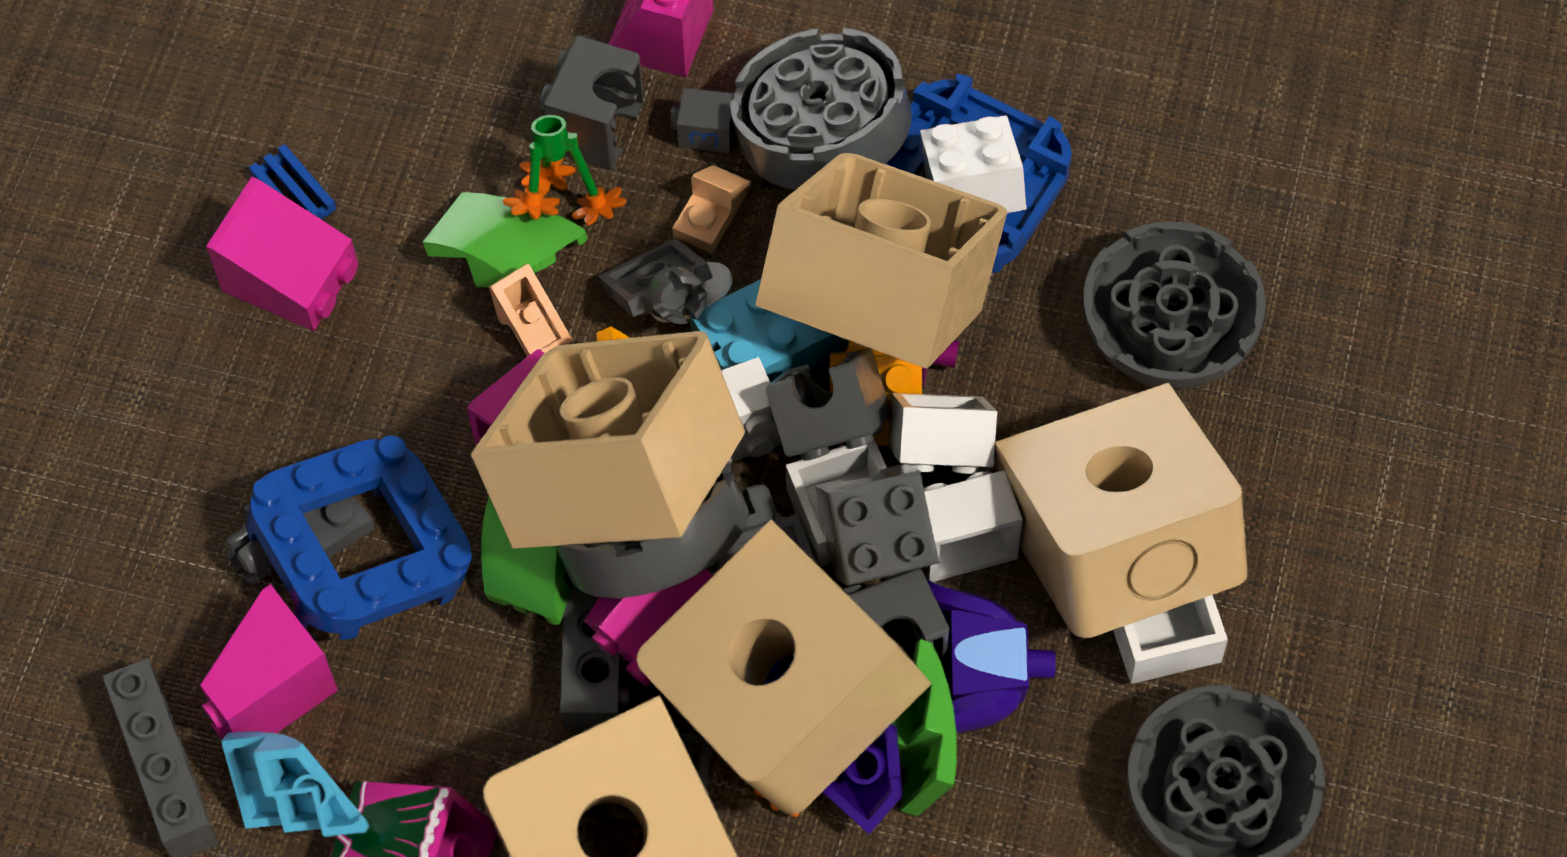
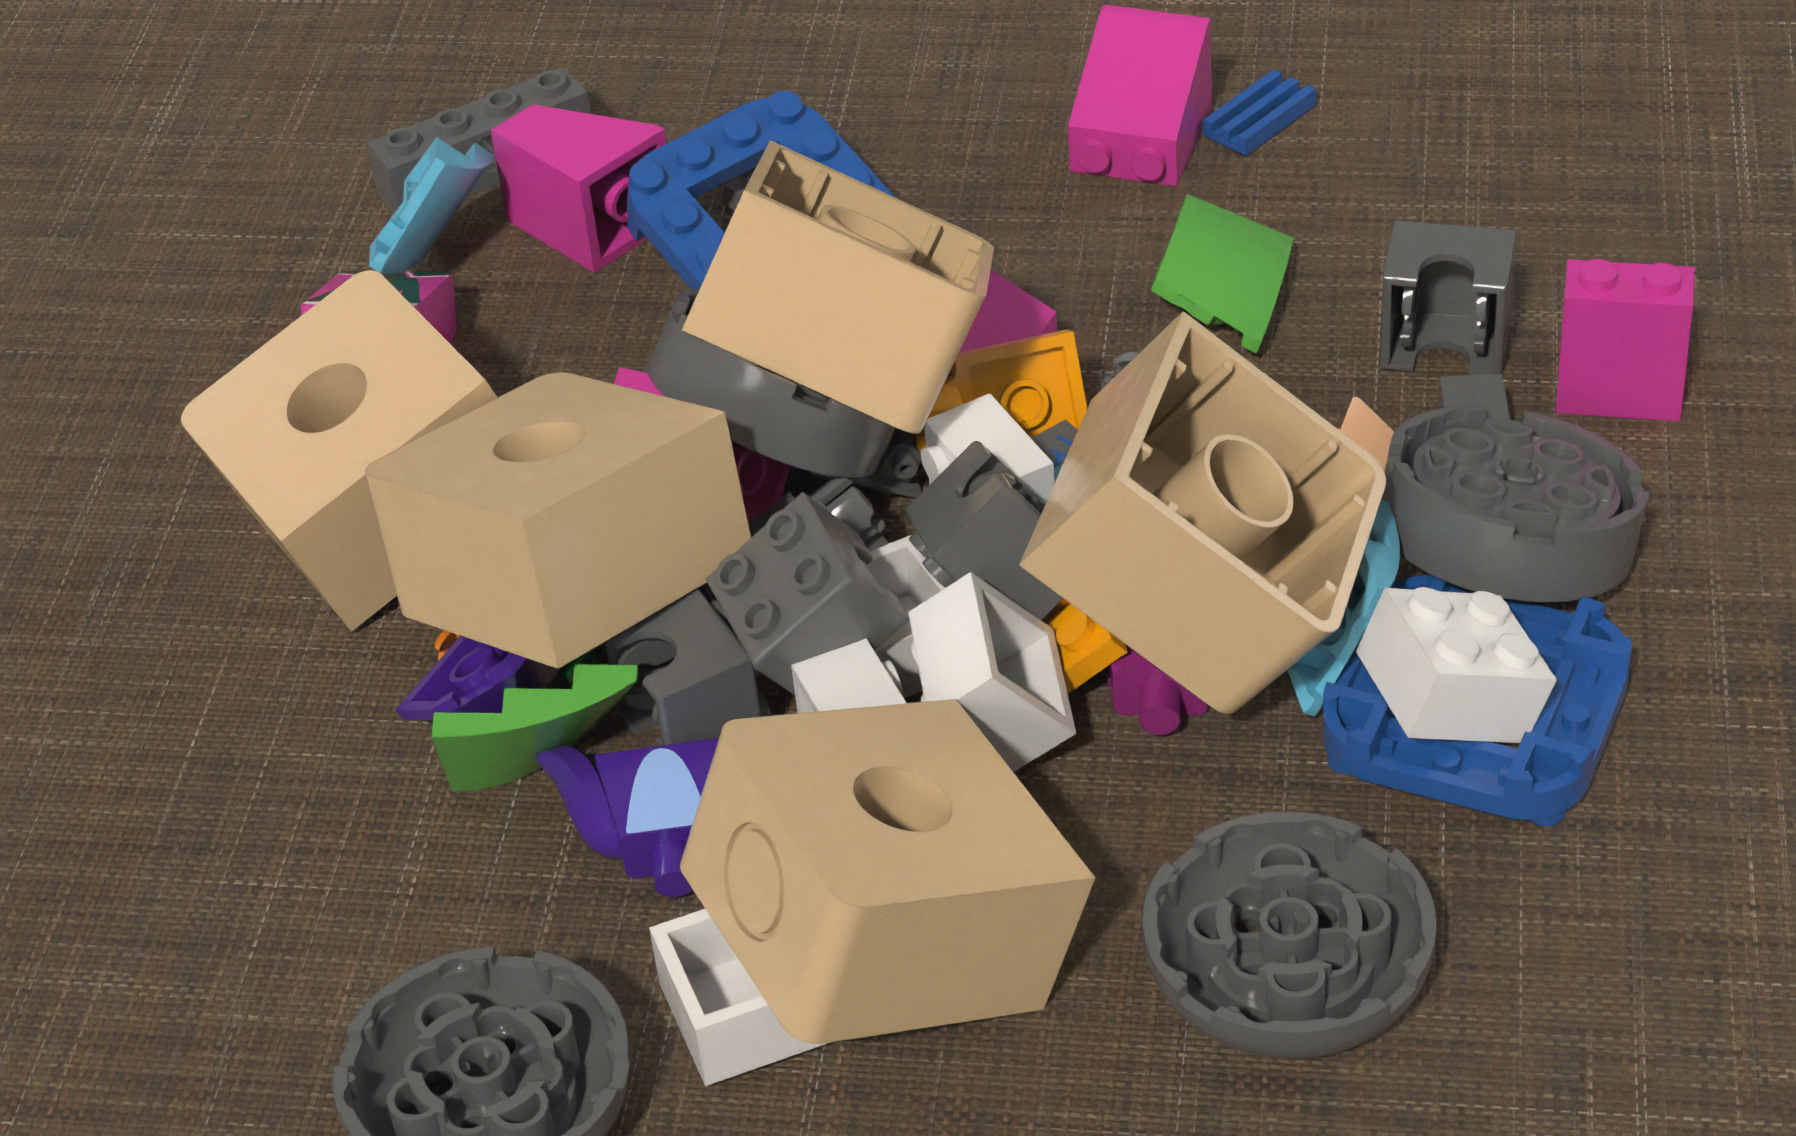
camera: 85 degrees right, 20 degrees down
light nougat slope [489,264,573,357] -> none
plant [503,115,627,225] -> none

